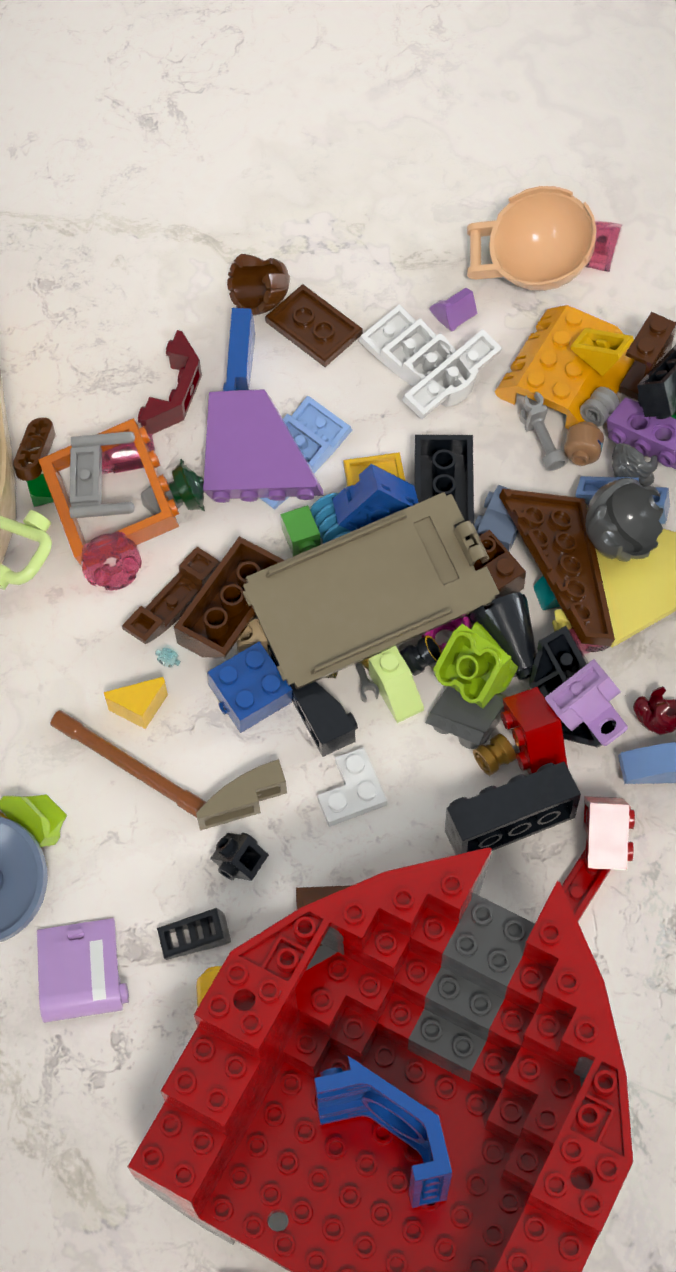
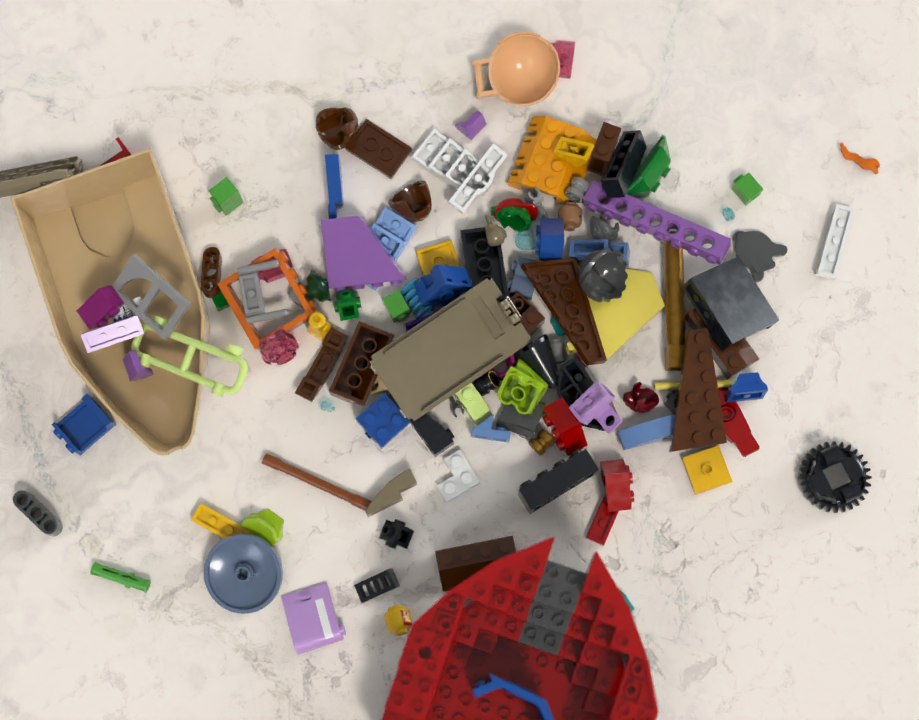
camera: 10 degrees left, 15 degrees up
yellow slope [104,677,168,729] -> none
dark red slope [138,330,202,436] -> none
none -> bright green brick [209,177,244,216]
none -> yellow piece [307,312,334,342]
none -> green brick [333,290,362,321]
none -> reddish brown hair [388,180,432,222]
none -> medium blue slope [471,414,511,443]
none -> dark tan piece [485,215,507,246]
none -> green hair [491,198,538,232]
none -> clear light blue tile [515,230,535,251]
none -> blue brick [535,218,564,261]
none -> light grey pin [550,338,566,364]

